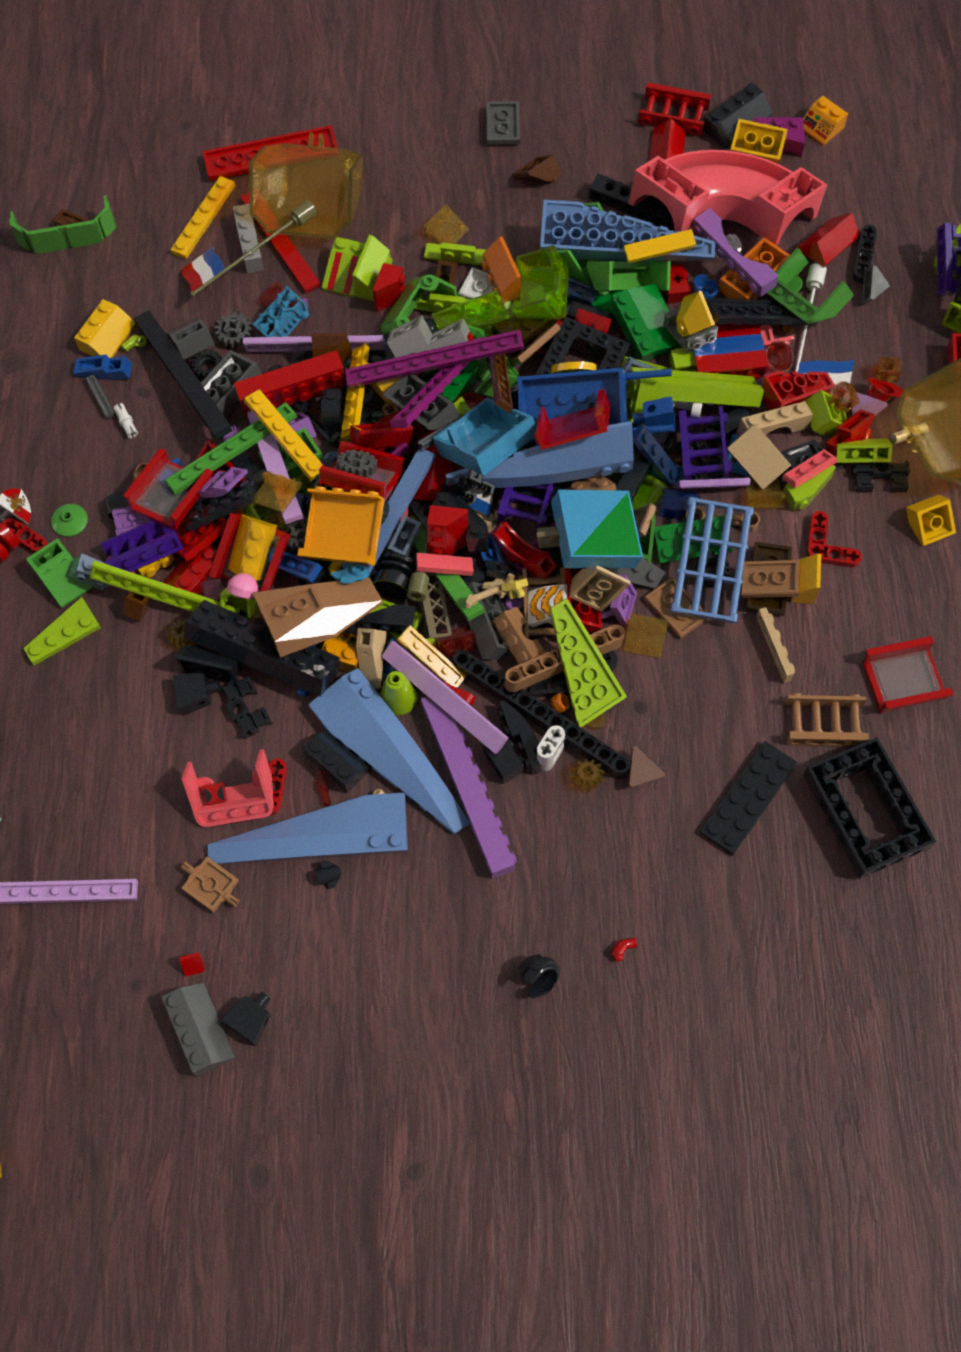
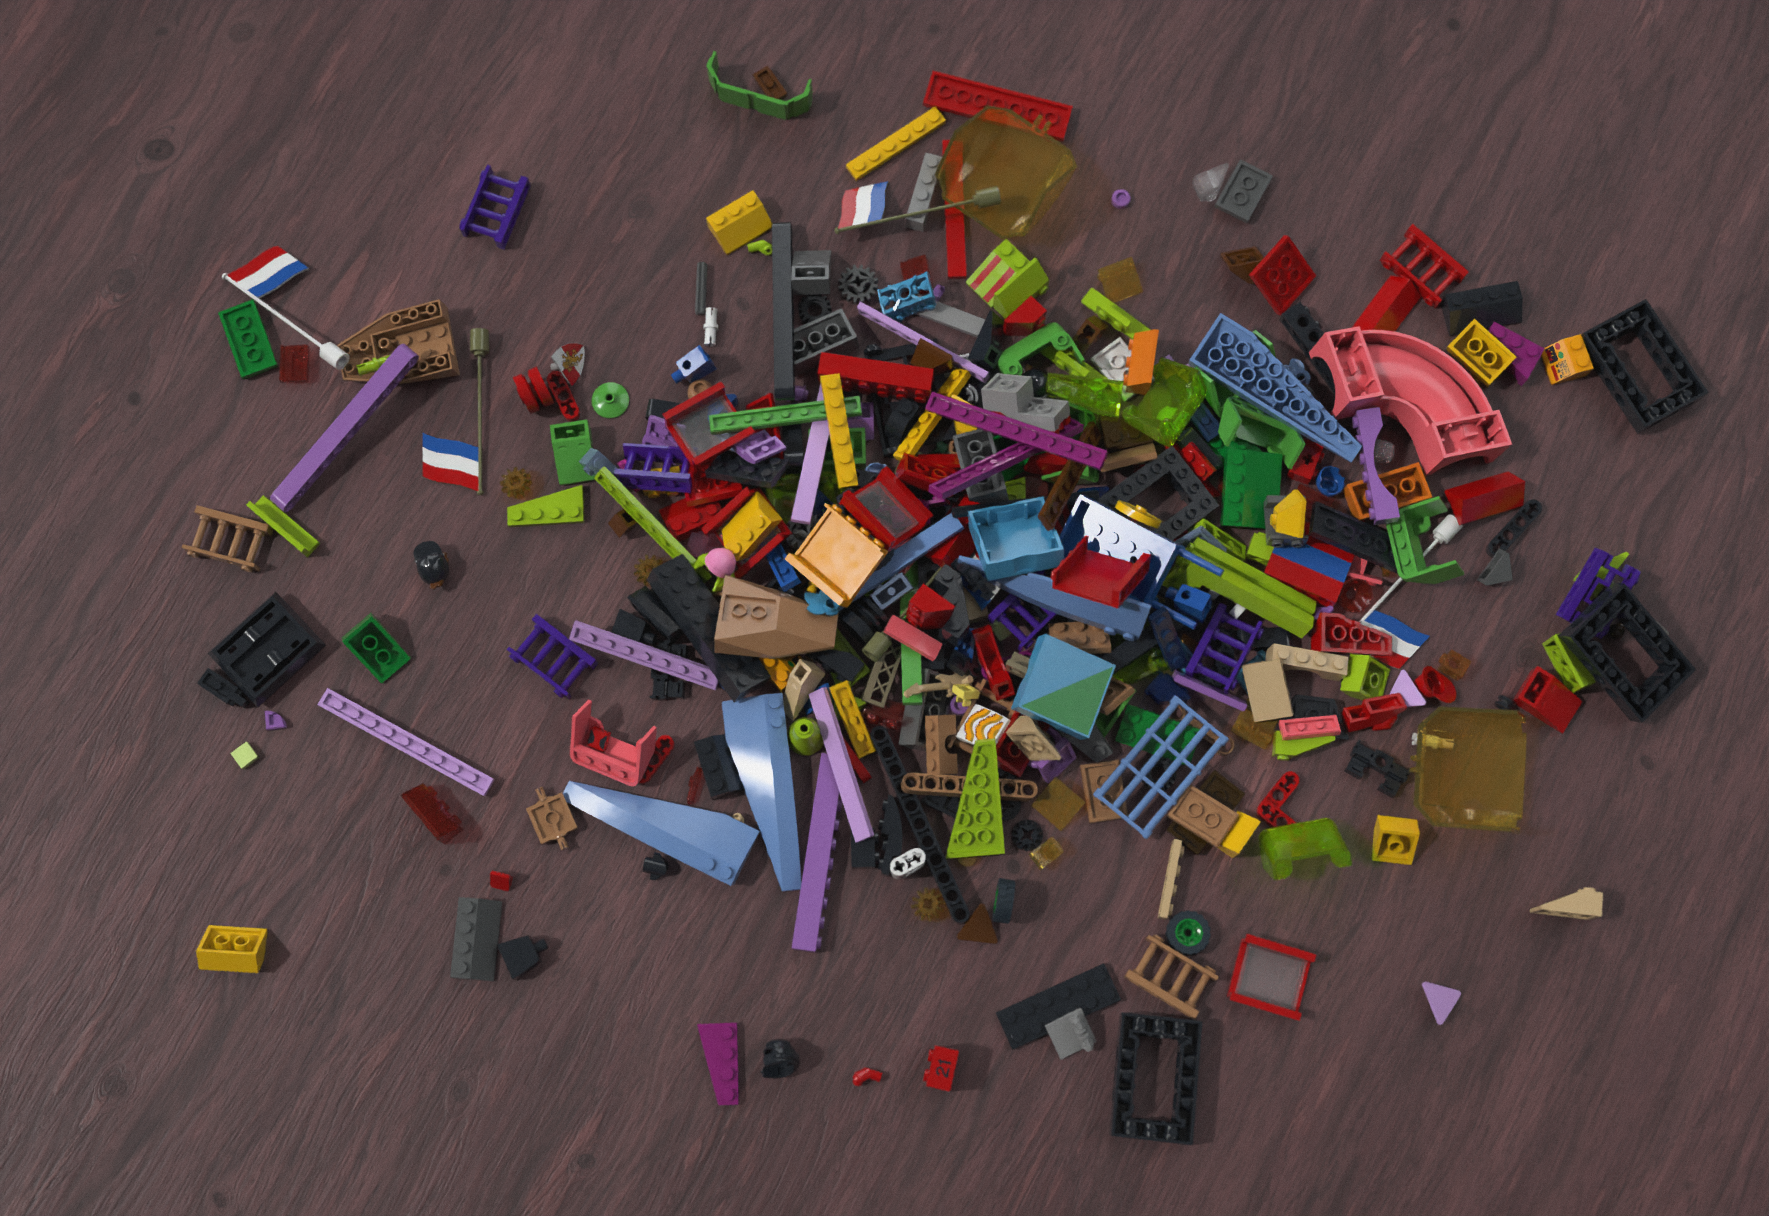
camera: 30 degrees right, 10 degrees up
blue slope [73,354,132,380] -> none
clear yellow hinge [254,471,302,513] -> none
dark grey gear [336,449,377,478] -> none
orange tile [550,693,570,713] -> none
yellow tile [624,229,696,264] -> none
clear orange brick [829,381,860,412] -> none
lime slope [836,438,893,463] -> none
none -> clear red slope [400,783,464,845]
none -> clear yellow gear [500,467,533,500]
none -> dark purple fence [507,614,598,699]
none -> lavender tile [569,620,719,690]
none -> blue torso [671,345,717,384]
none -> magenta wing [697,1023,739,1105]
none -> light grey tile [915,294,985,337]
none -> red brick [923,1045,959,1092]
none -> black slope [968,310,1003,369]
none -> yellowish green tile [990,621,1012,642]
none -> black wheel [992,878,1015,924]
none -> black gear [1012,819,1043,851]
none -> red slope [1023,452,1068,475]
none -> clear yellow bracket [1028,836,1064,870]
none -> light grey hinge [1045,1007,1096,1060]
none -> medium lavender tile [1112,189,1130,209]
none -> black wheel [1165,910,1211,955]
none -> clear slope [1192,163,1229,202]
none -> red plate [1249,235,1316,315]
none -> clear neon green windscreen [1259,818,1352,880]
none -> black brick [1581,299,1709,434]

